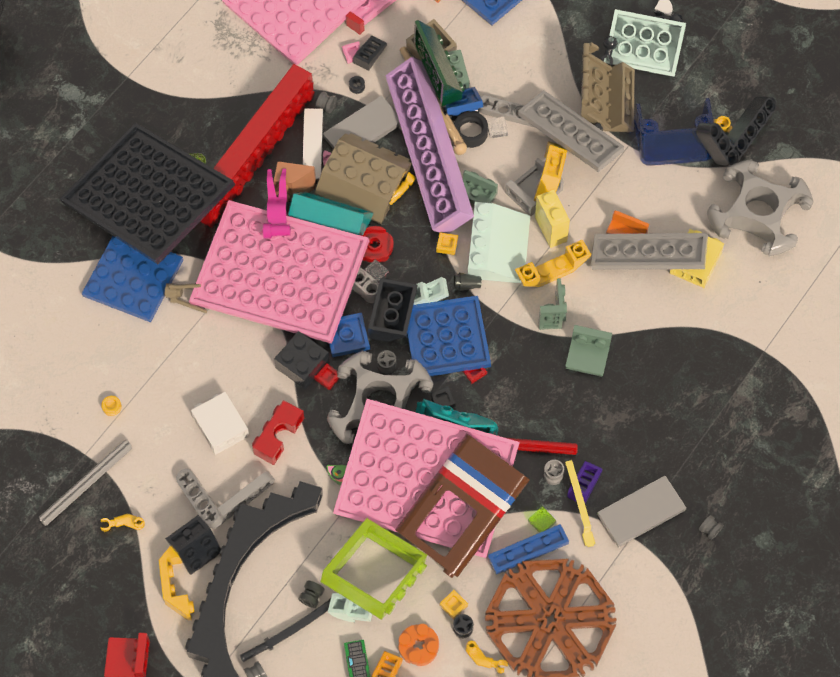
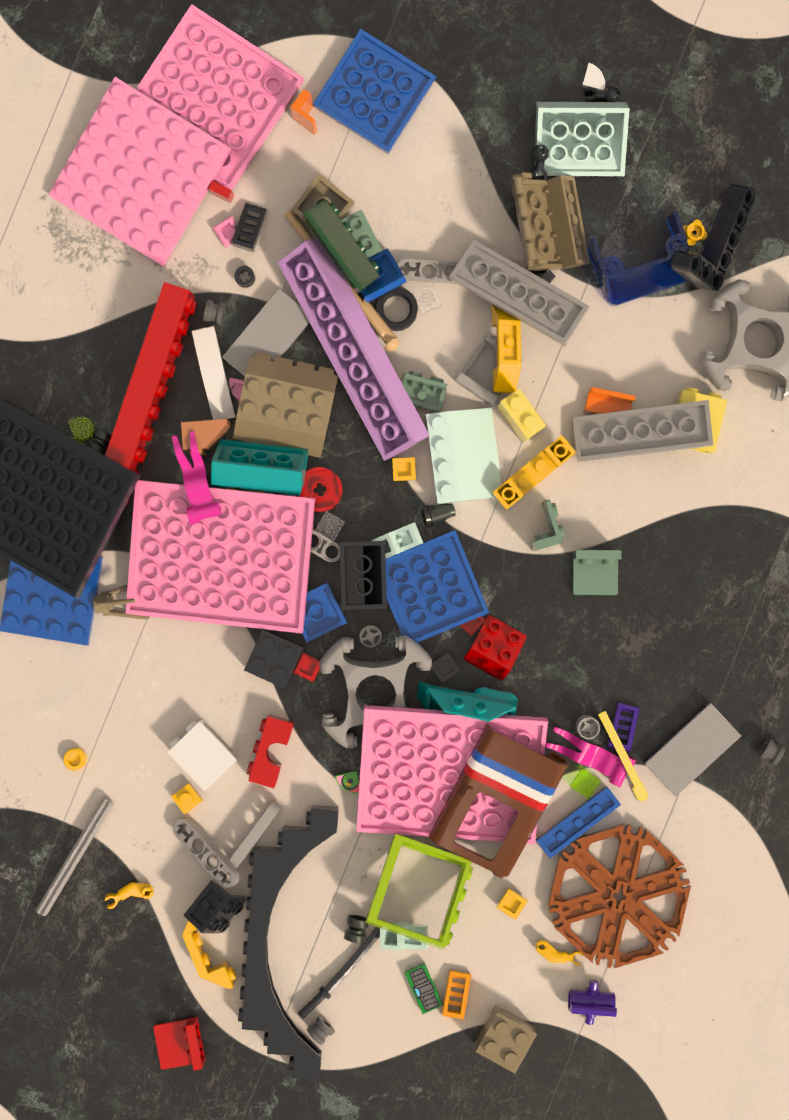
camera: 15 degrees left, 25 degrees up
yellow arm [390,172,415,205] -> none
orange plate [398,624,439,666] -> none
black wheel [453,614,474,639] -> none
red axle [507,438,578,455] -> none
none -> yellow plate [171,782,203,815]
none -> red bracket [463,615,527,681]
none -> dark pink flag [545,727,636,787]

